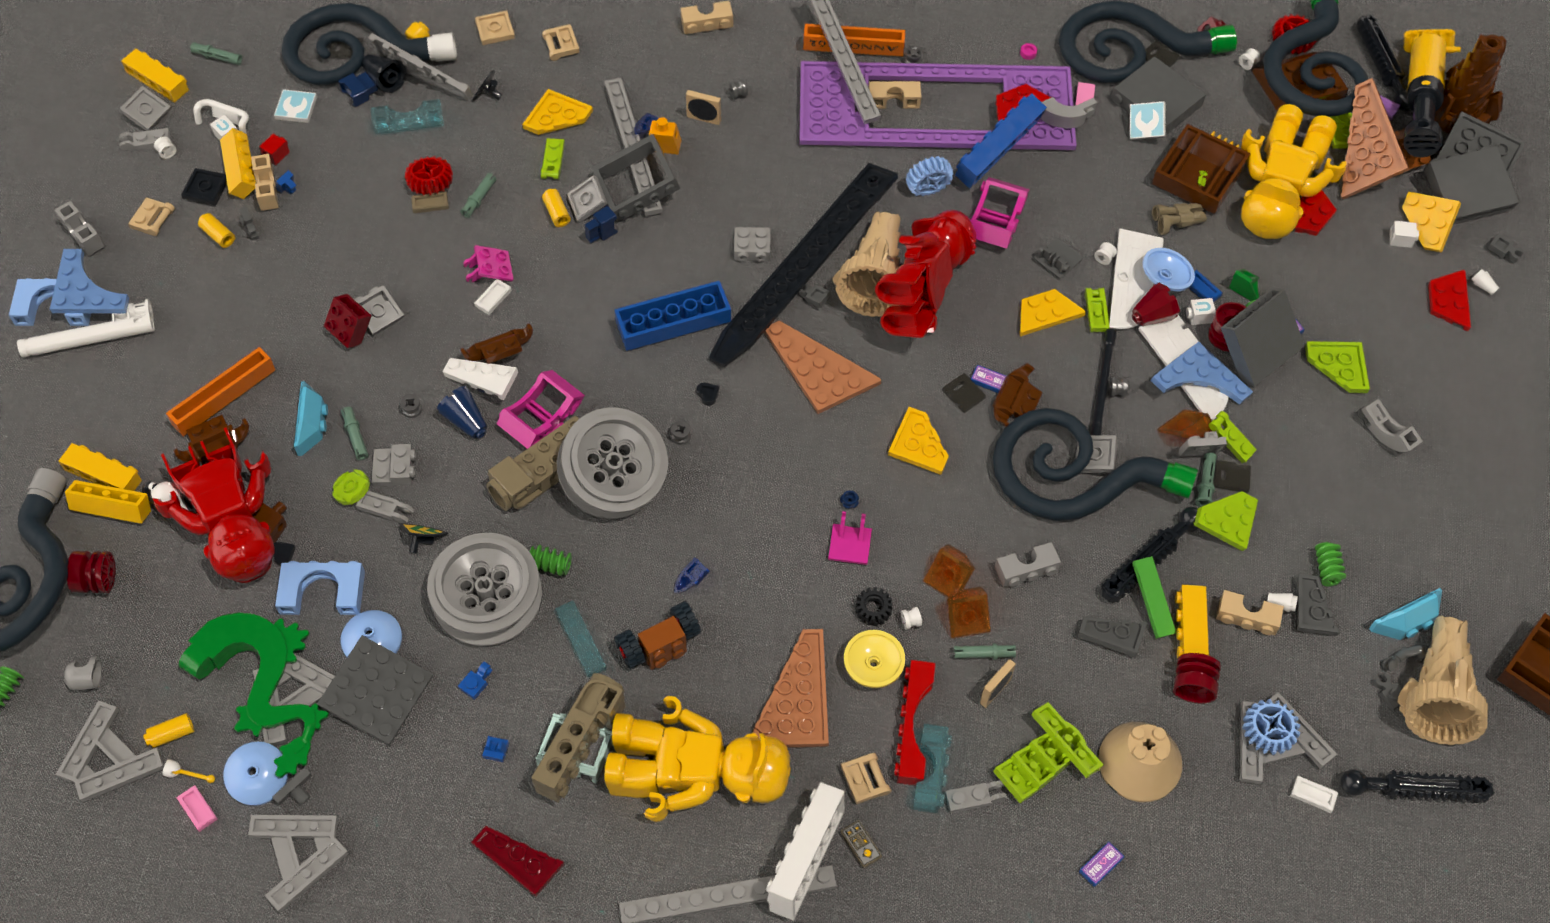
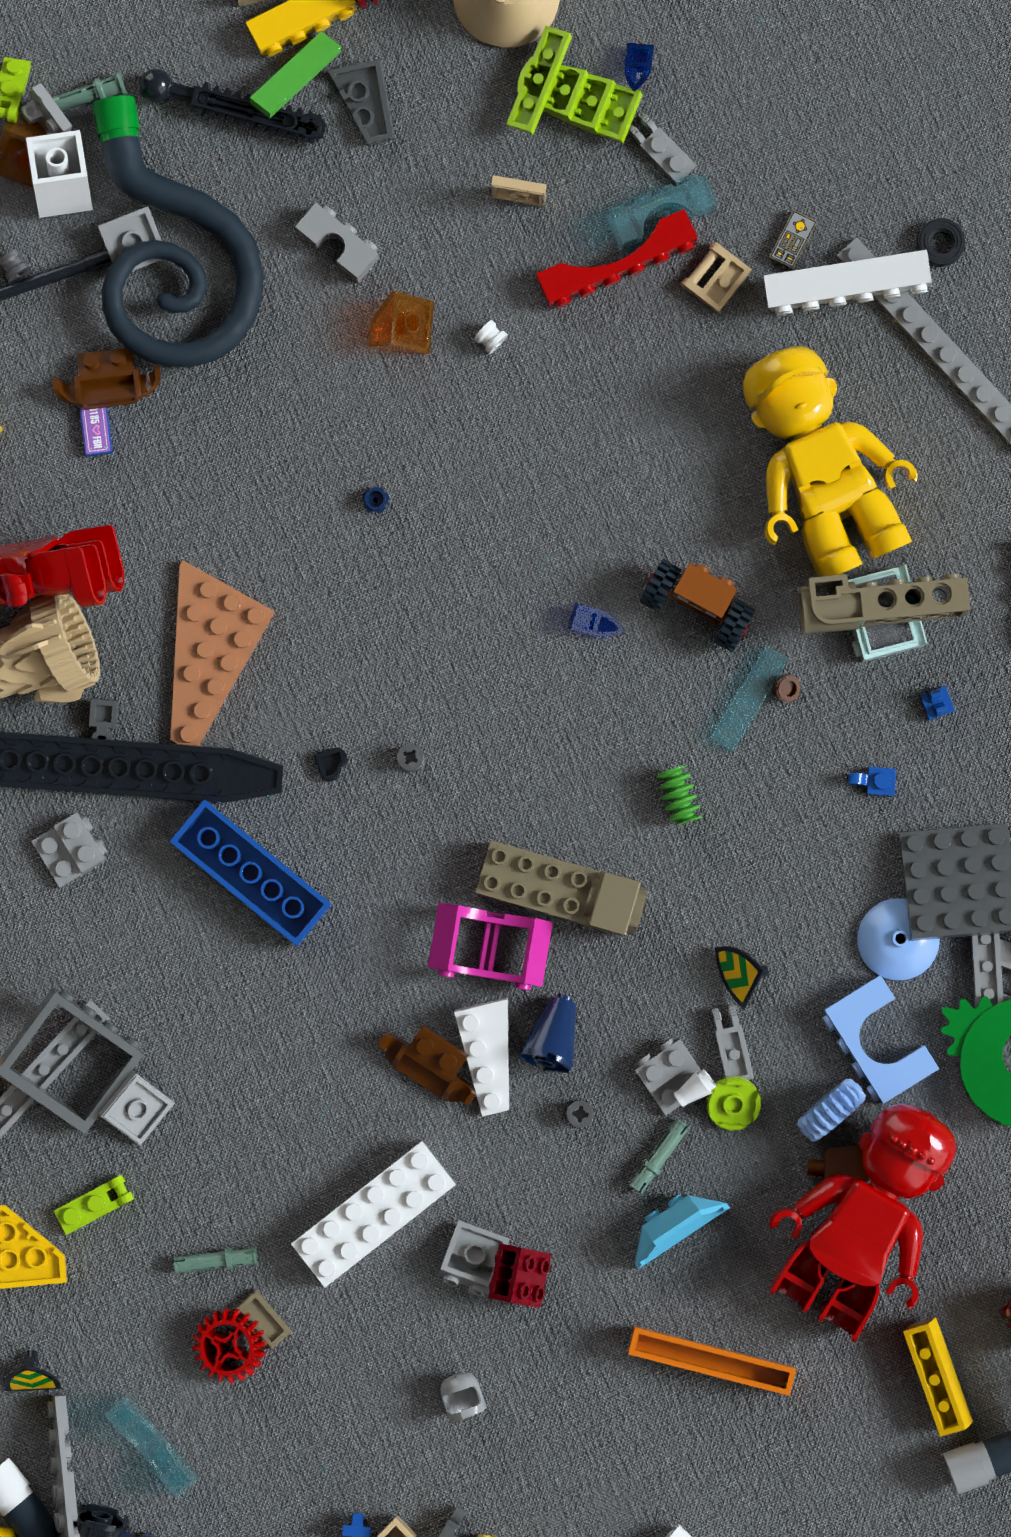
camera: 120 degrees left, 25 degrees up
yellow brick [58,443,142,491] -> none
white hair [141,481,191,511] -> none
reddish brown plate [173,415,249,464] -> none
black tile [273,542,296,566] -> none
light grey wheel [427,533,542,646] -> none
dark pink plate [463,245,514,282] -> none
white tile [474,279,512,315] -> none
yellow brick [542,189,571,227] -> none
light grey wheel [557,407,668,519] -> none
dark blue piece [585,206,618,243] -> none
nougat wing [753,629,829,748] -> none
dark pink plate [828,511,872,565] -> none
light yellow dish [844,630,905,688] -> none
black tyre [856,587,892,626] -> none
yellow plate [888,407,949,475] -> none
clear smoke piece [942,373,986,413] -> none
clear orange slope [947,587,991,638] -> none
sand green pin [954,643,1016,659] -> none
lime plate [1194,491,1258,551] -> none
clear smoke piece [1214,460,1251,493] -> none
none -> white slope [26,130,93,218]
none -> white brick [291,1141,456,1287]
none -> light grey helmet [440,1372,487,1422]
none -> clear blue plate [624,43,654,92]
none -> white cone [674,1069,716,1107]
none -> reddish brown tile [772,674,801,702]
none -> light blue gear [797,1079,866,1142]

